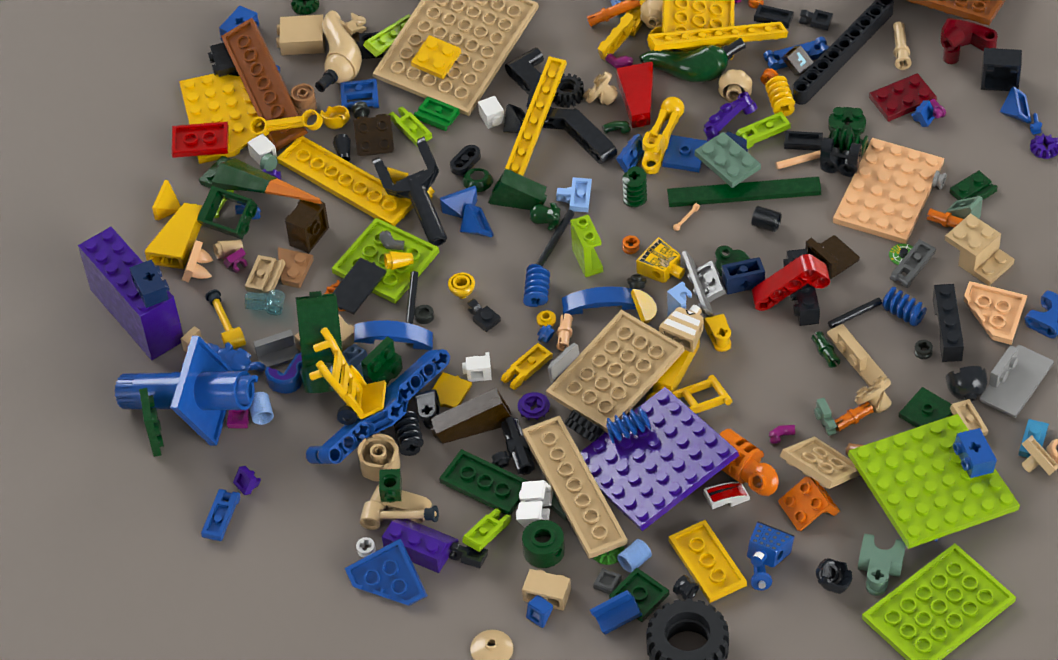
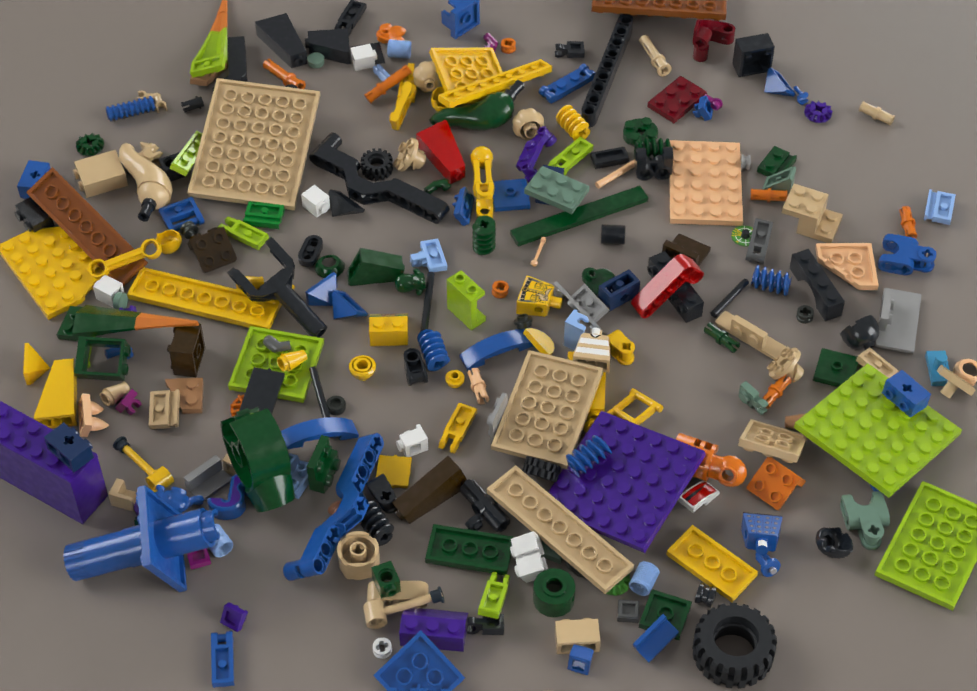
camera: 25 degrees left, 0 degrees up
dark green plate [139,388,164,457] -> none
red tile [171,122,229,158] -> none
clear light blue piece [245,289,286,315] -> none
medium nougat wheel [291,83,317,118] -> none
yellow hand [309,327,386,425] -> none
black cone [333,134,351,162] -> none
yellow plate [411,35,461,79] -> none
black plate [467,299,501,332] -> none
yellow plate [504,56,567,176] -> none
dark purple gear [518,392,550,420] -> none
blue plate [537,324,555,343] -> none
magenta arm [605,53,633,68] -> none
black tile [754,4,794,29] -> none
orange bush [760,68,779,85] -> none
magenta arm [768,425,795,444] -> none
brick [781,45,814,75] -> none
none -> yellow slope [369,313,408,346]
none -> black piece [404,348,428,386]

